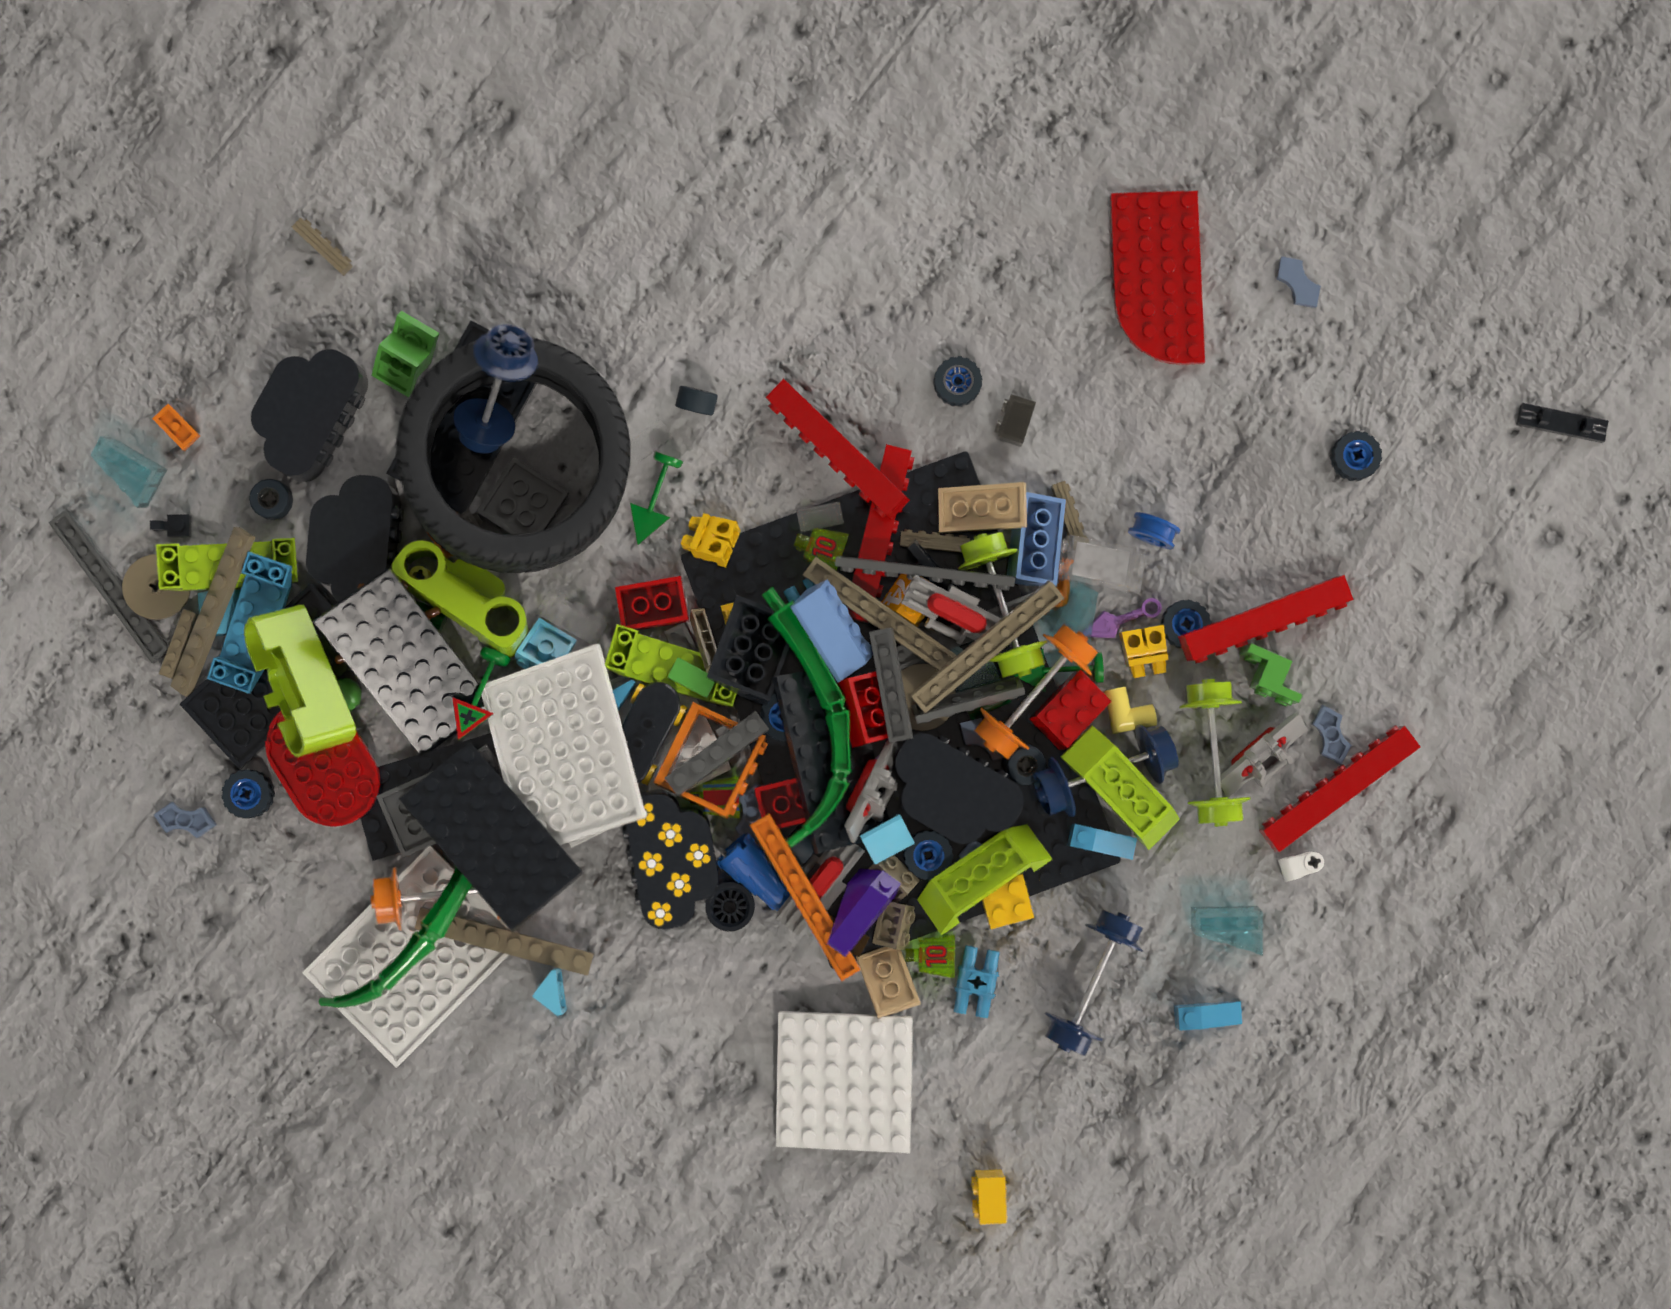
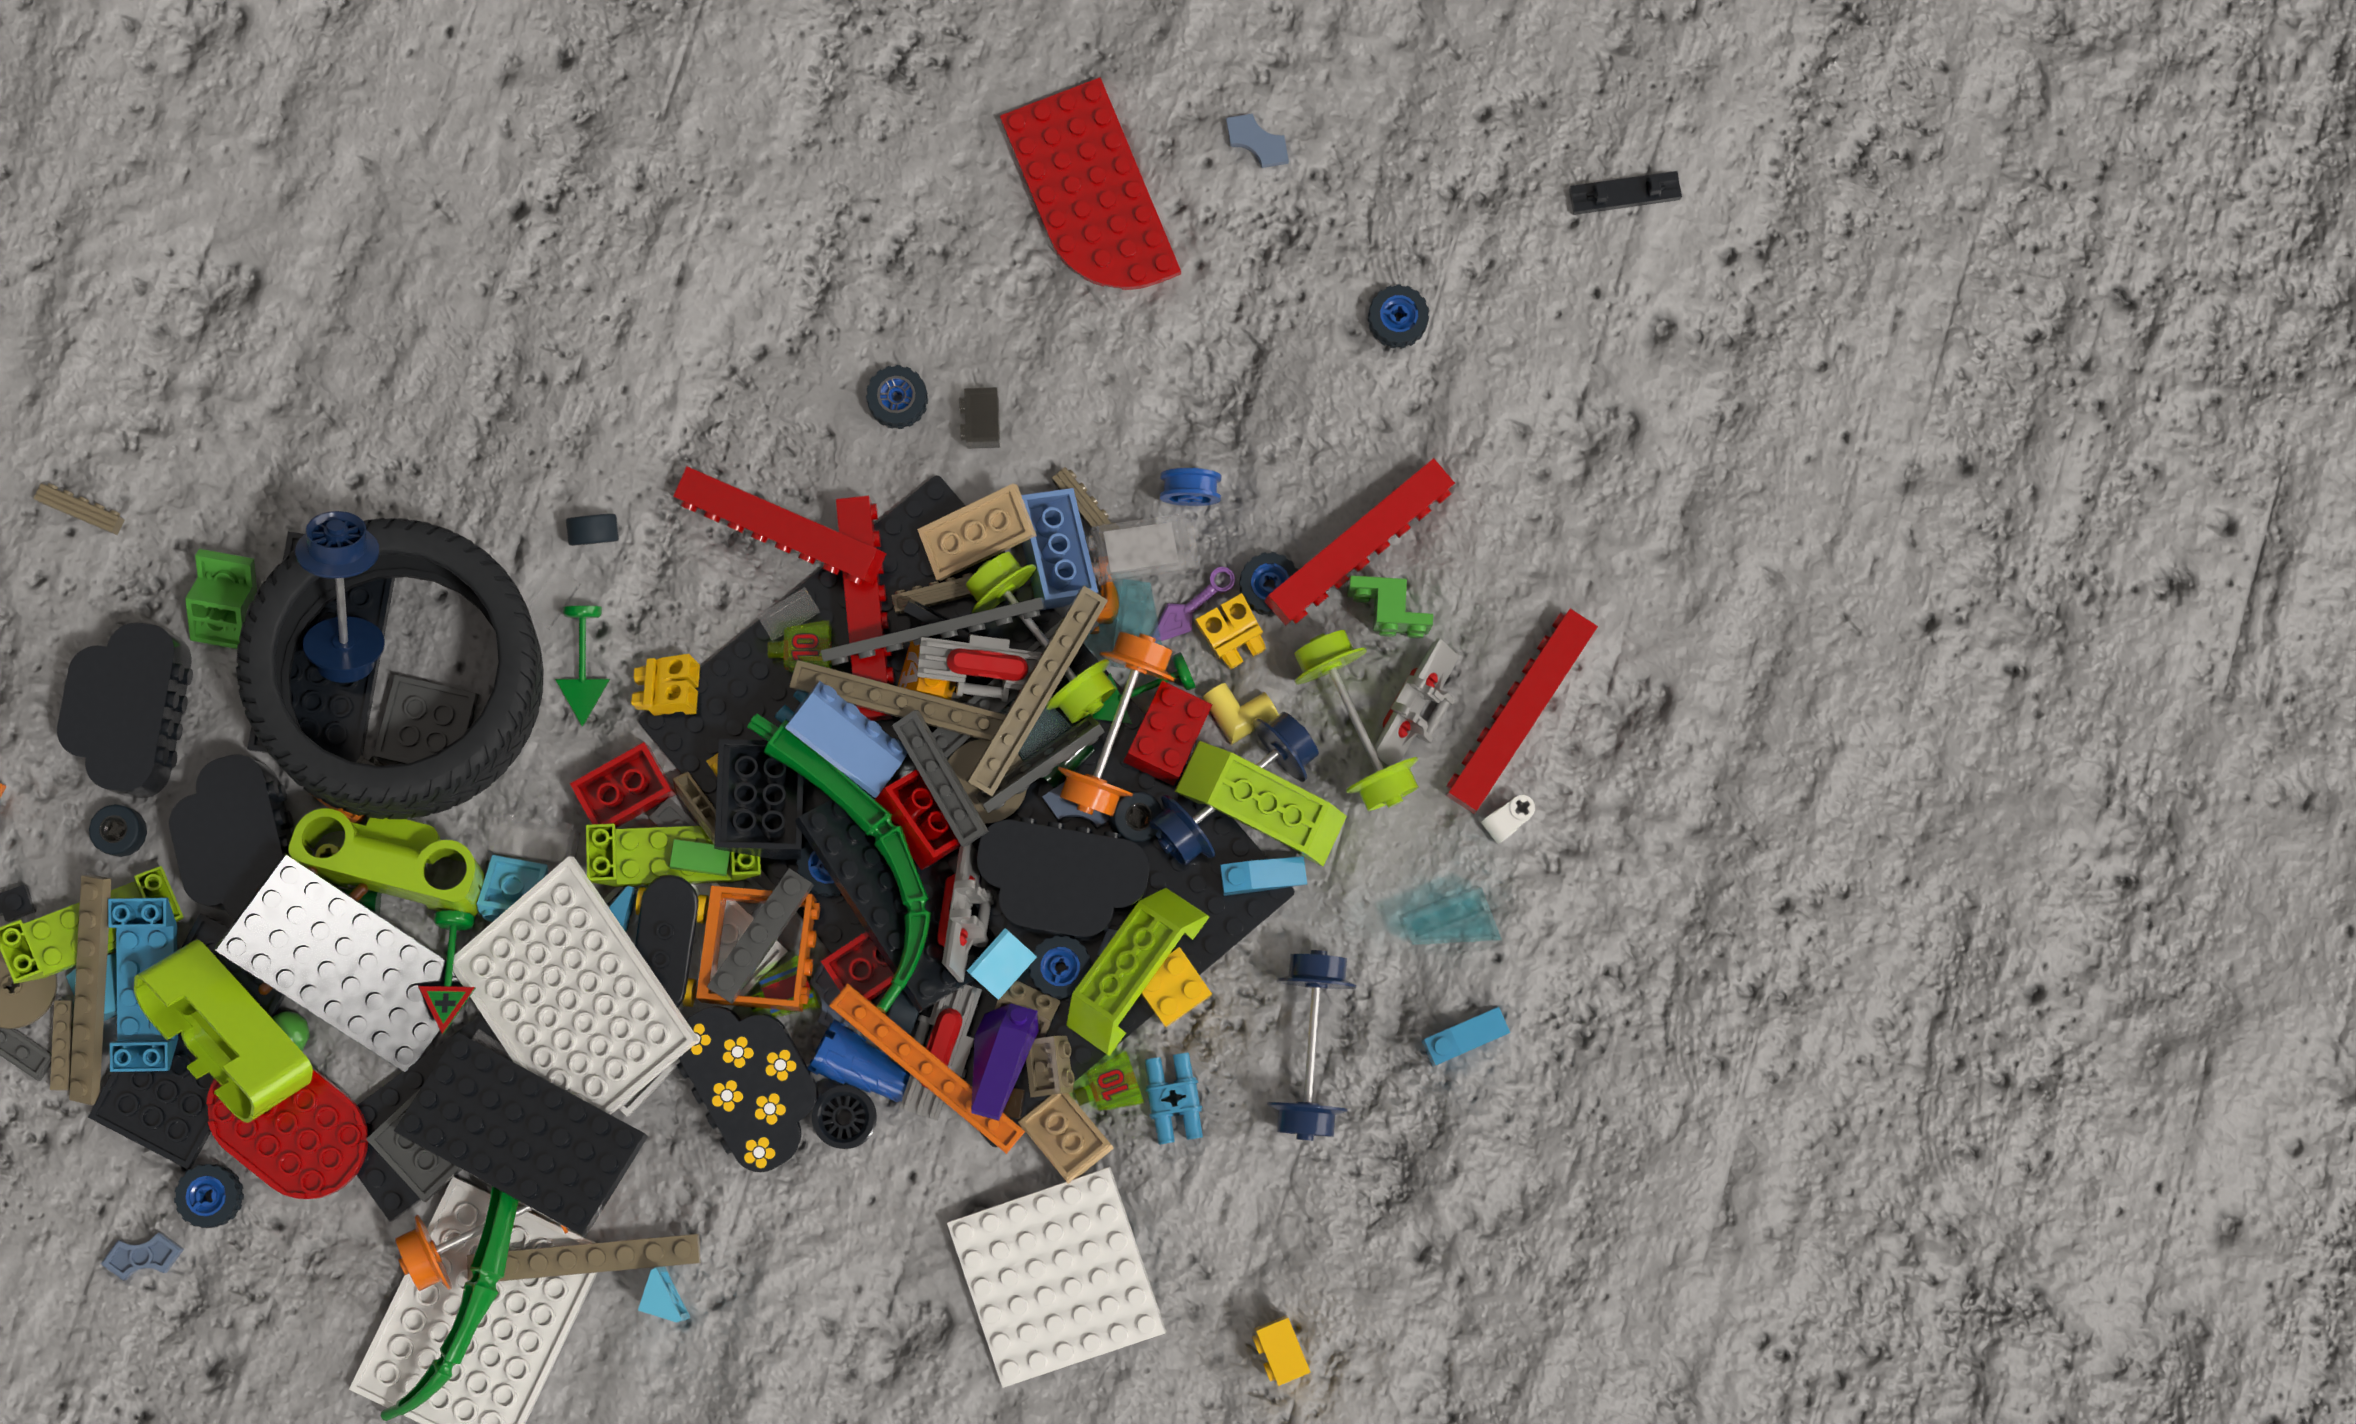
camera: 15 degrees left, 5 degrees down
sand blue tile [1311,705,1352,765] -> none

